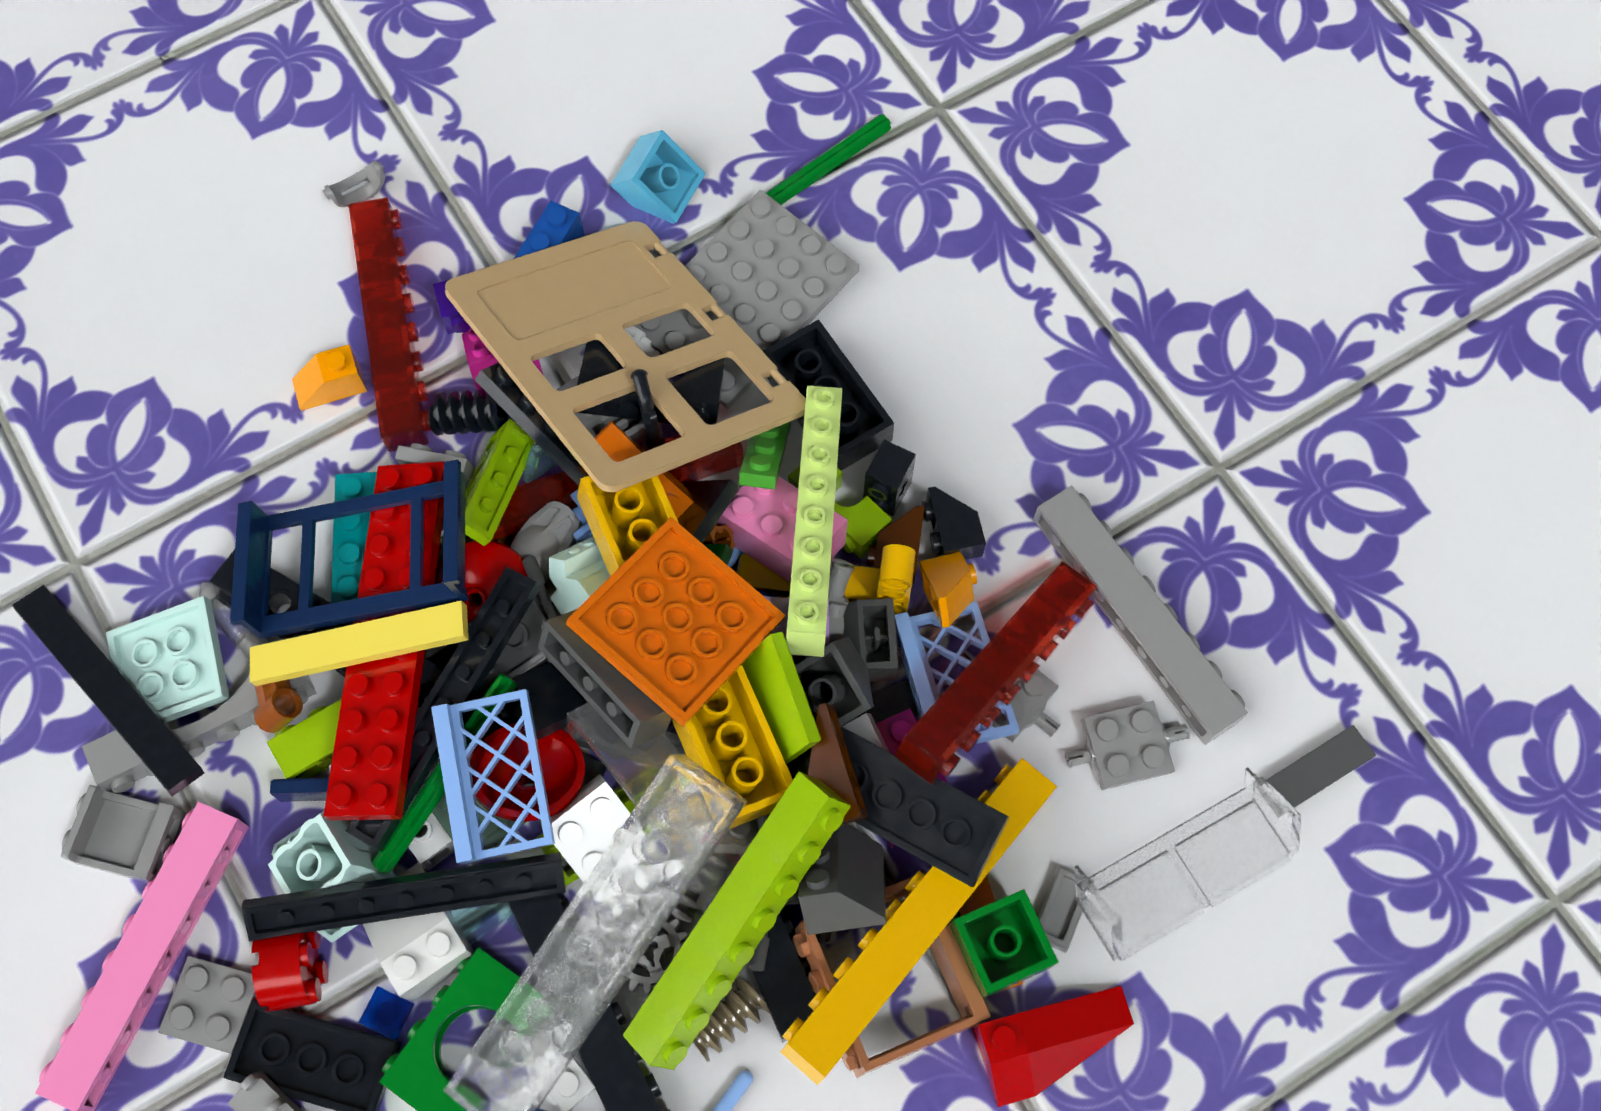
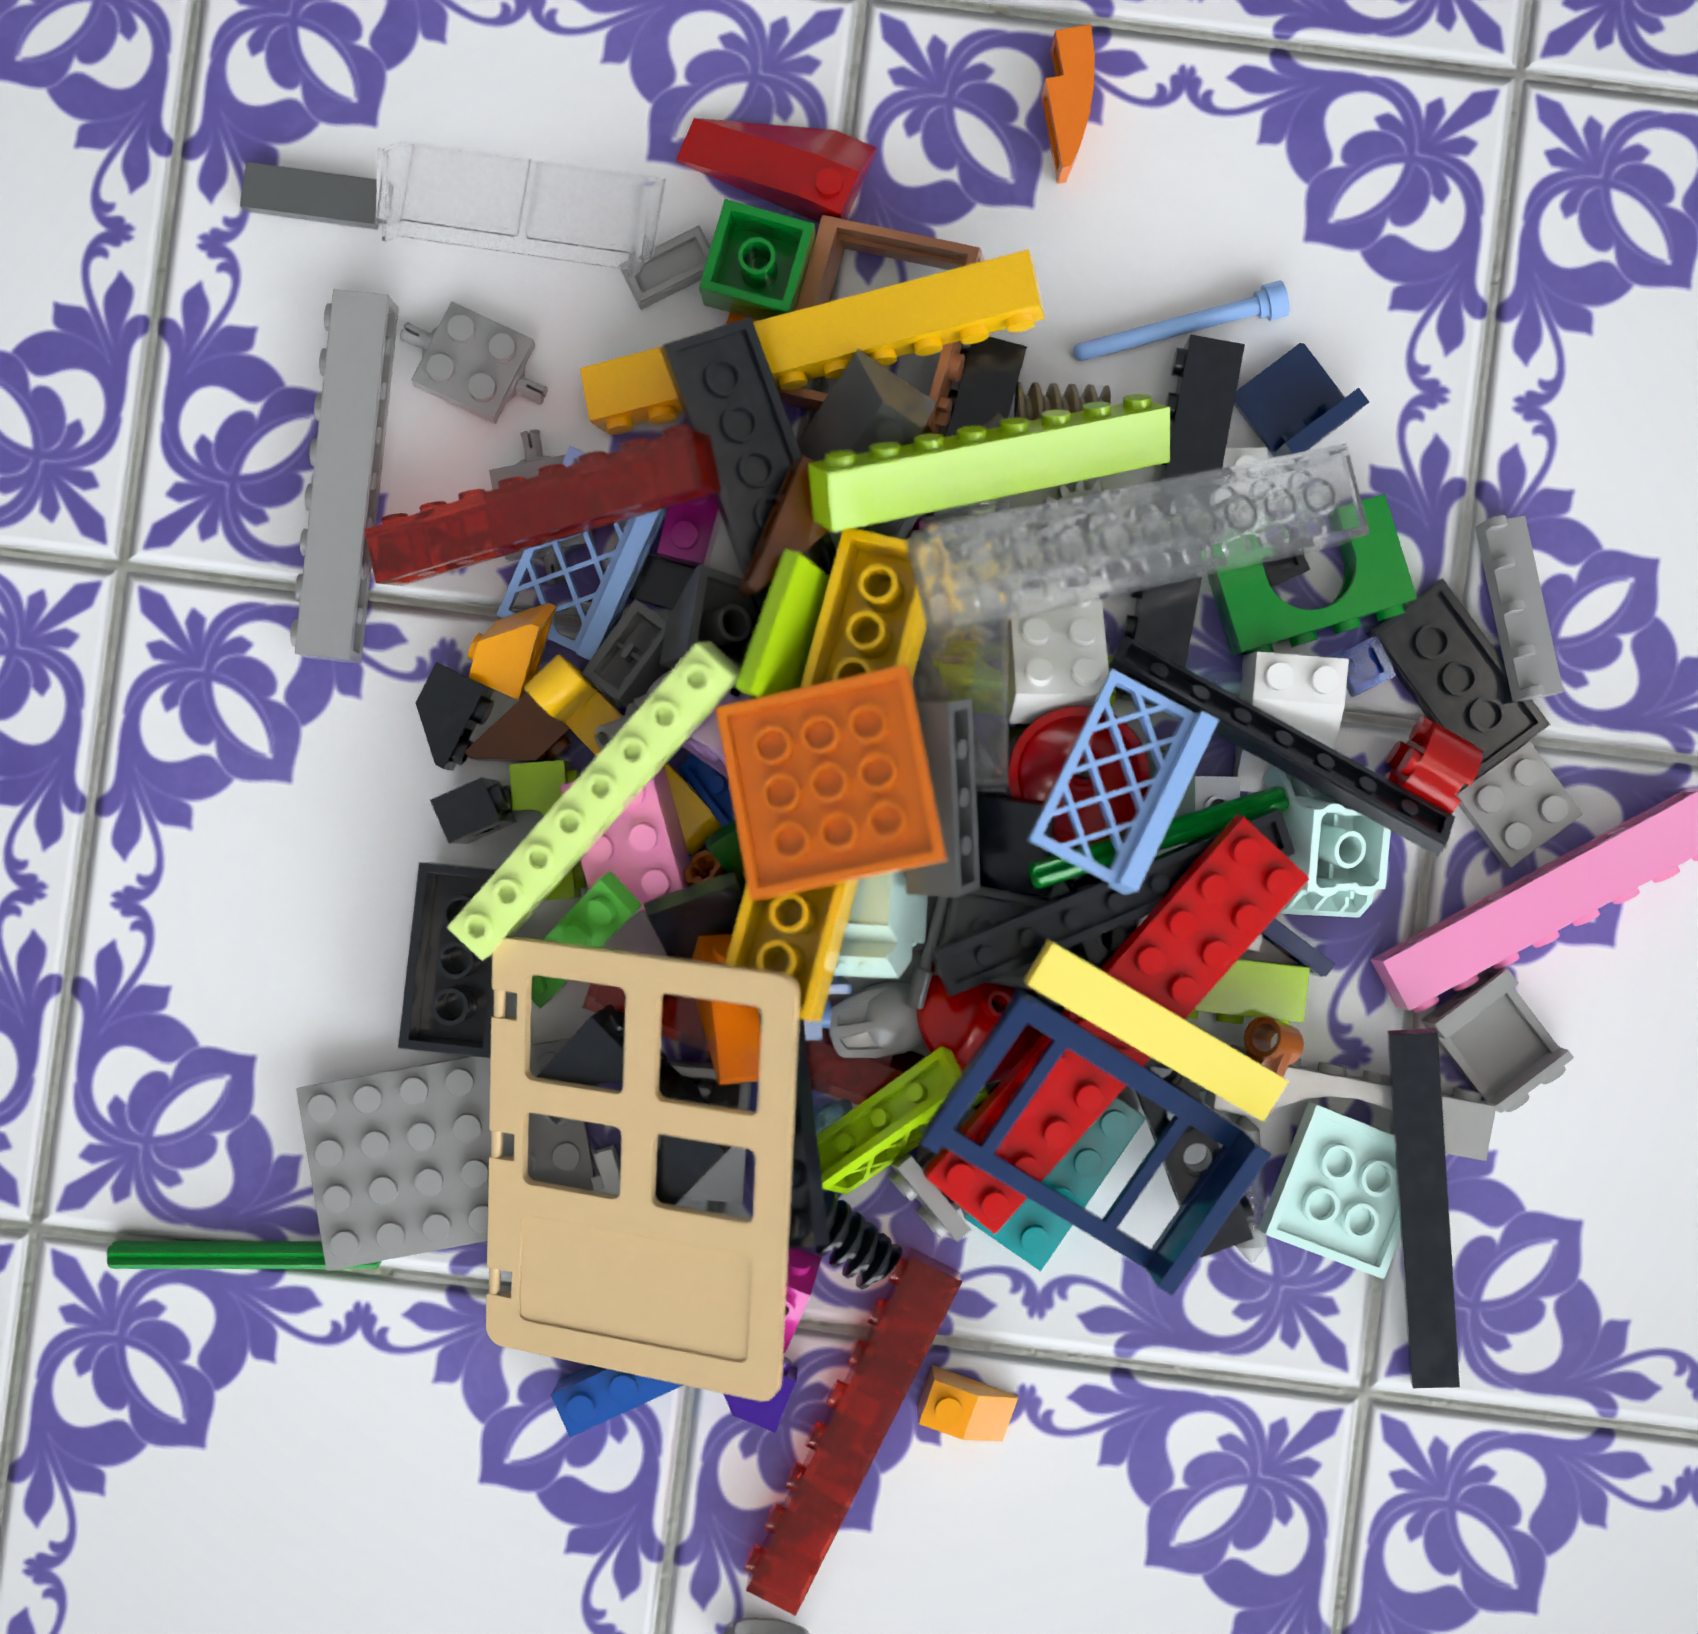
camera: 145 degrees left, 20 degrees up
medium azure slope [610,130,706,224] -> none
black piece [631,369,665,449] -> none

